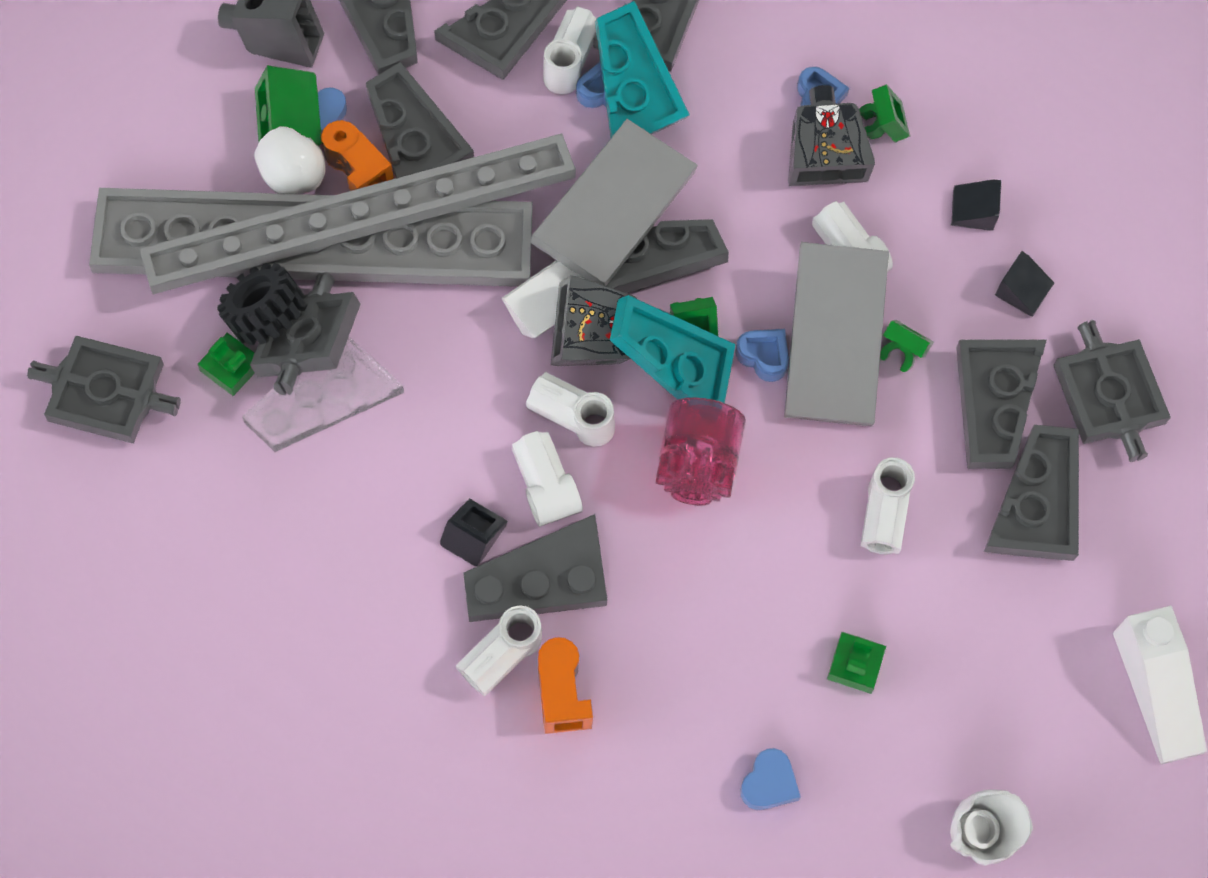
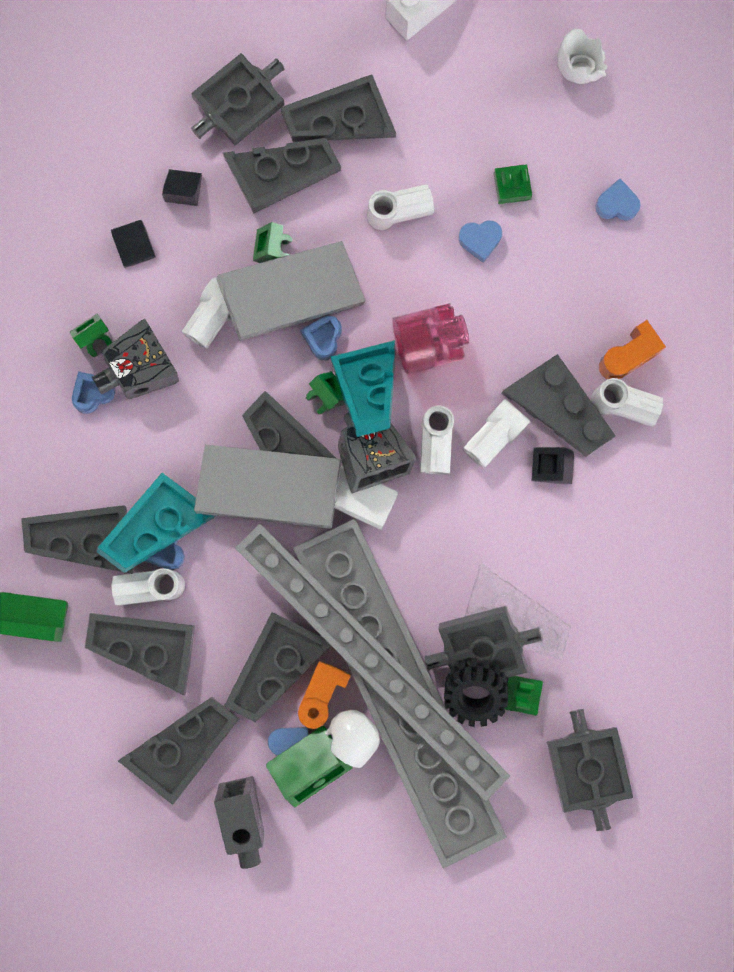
camera: 115 degrees left, 15 degrees up
none -> medium blue tile [458,220,502,263]

